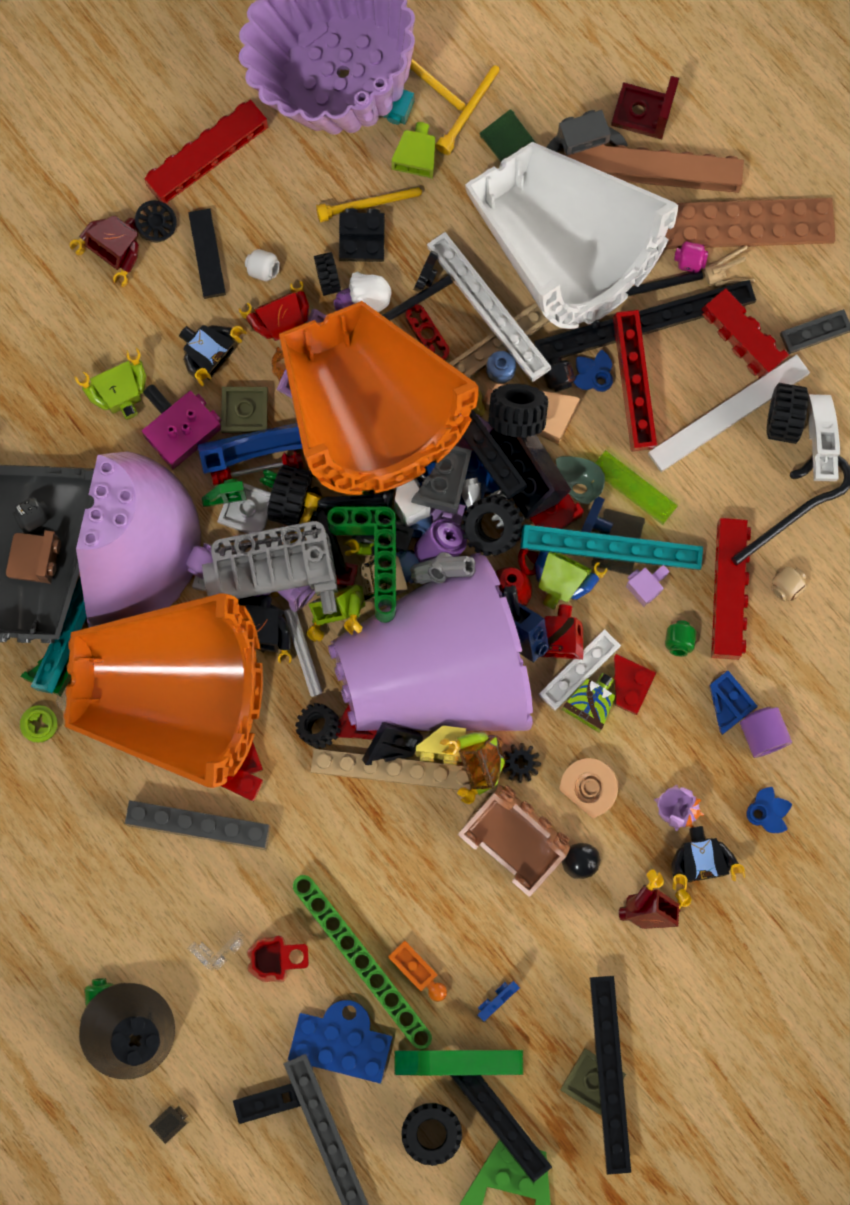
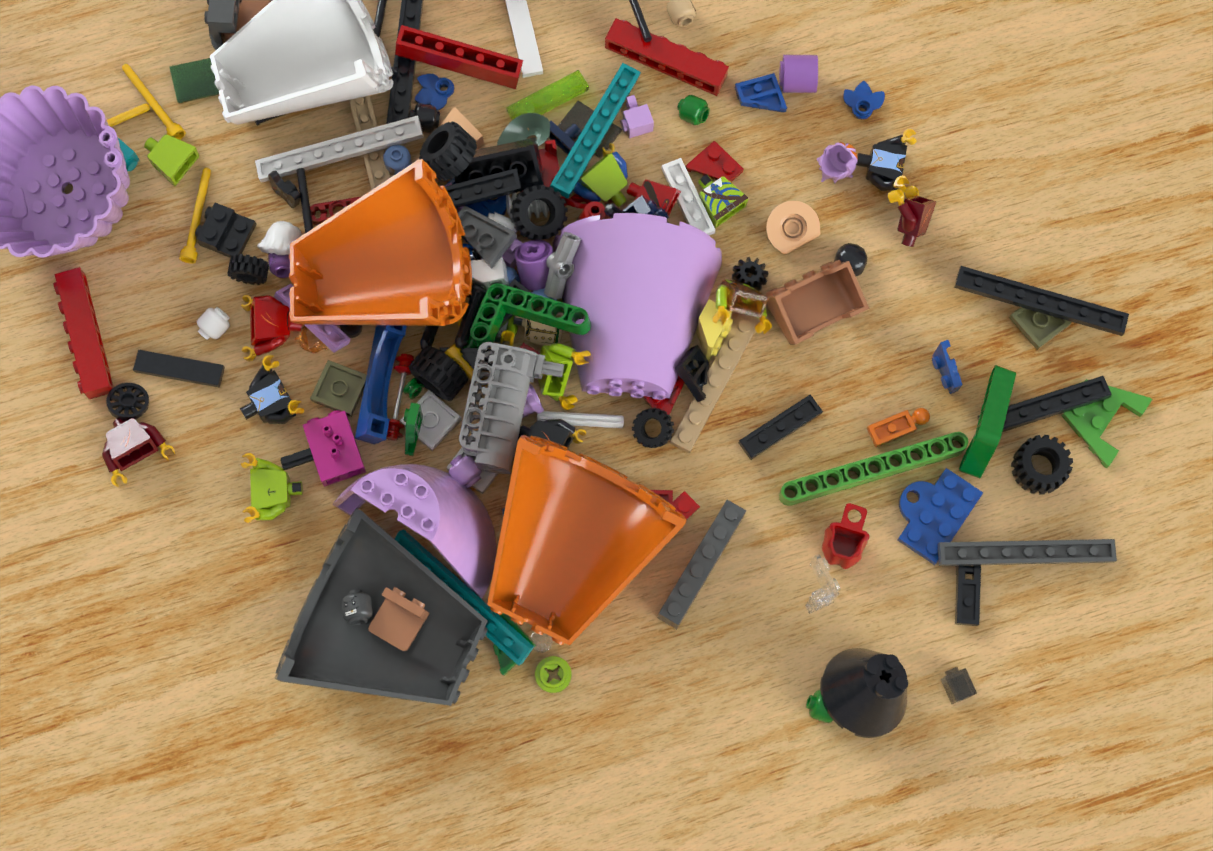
camera: 70 degrees left, 5 degrees down
none -> black tile [738,394,823,460]

